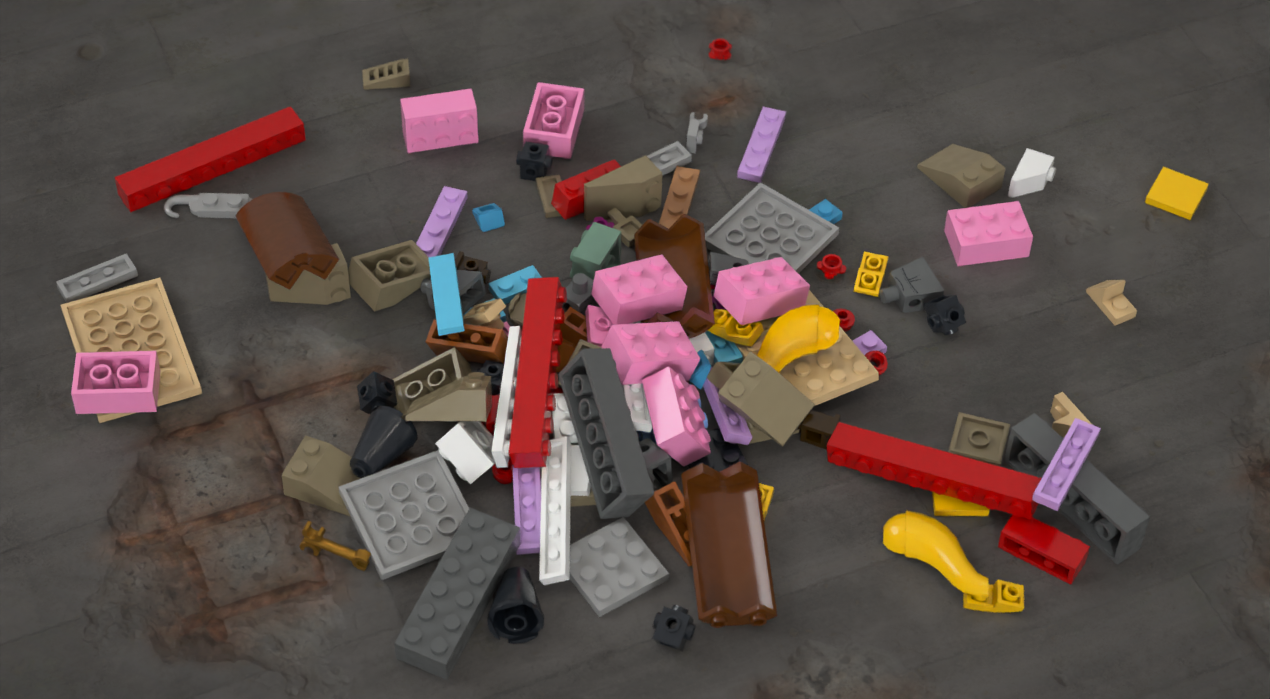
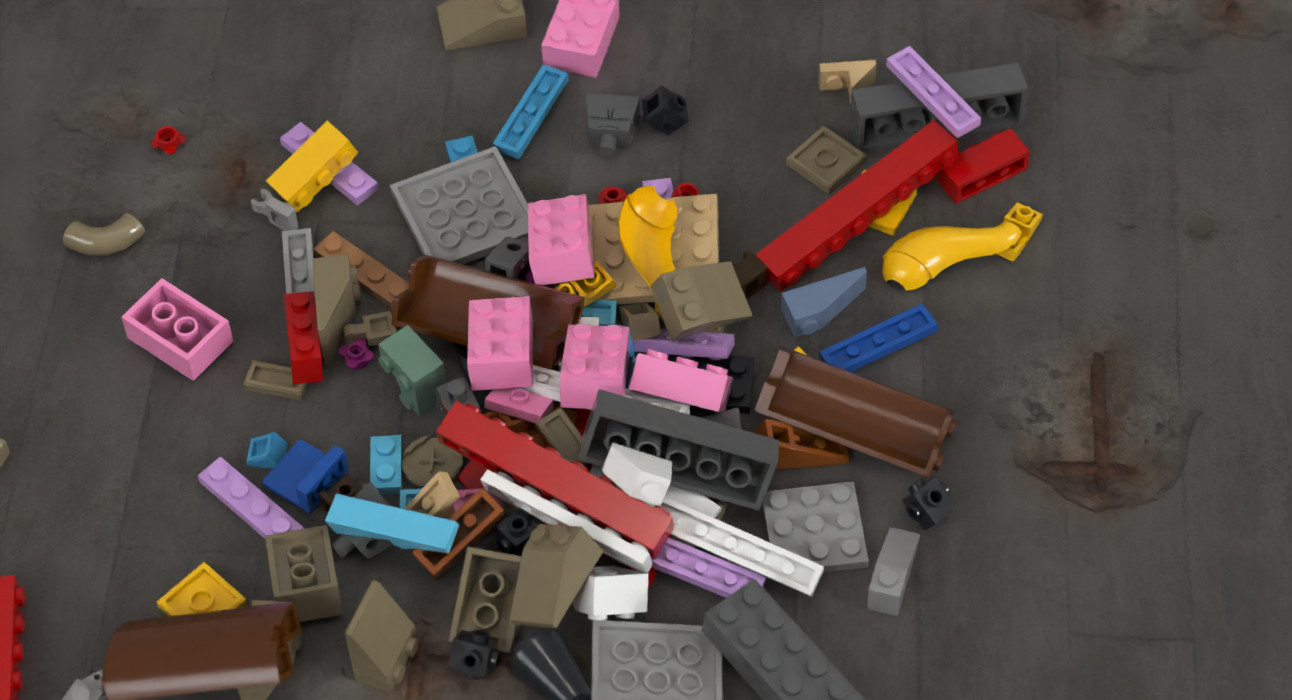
camera: 60 degrees left, 5 degrees up
bright pink brick [400,89,478,153] -> none
black cone [487,567,544,644] -> none
black brick [516,142,553,181] -> none
red plate [817,254,846,279] -> none
yellow slope [854,252,888,297] -> none
none -> dark tan cylinder [63,213,145,256]
none -> yellow tile [157,562,248,616]
none -> blue bracket [263,440,349,514]
none -> yellow brick [266,120,359,213]
none -> dark tan slope [345,580,419,694]
none -> dark azure plate [493,64,569,160]
none -> white slope [602,442,672,506]
none -> sand blue slope [781,267,867,338]
none -> blue plate [819,304,938,372]
none -> light grey slope [867,527,920,616]

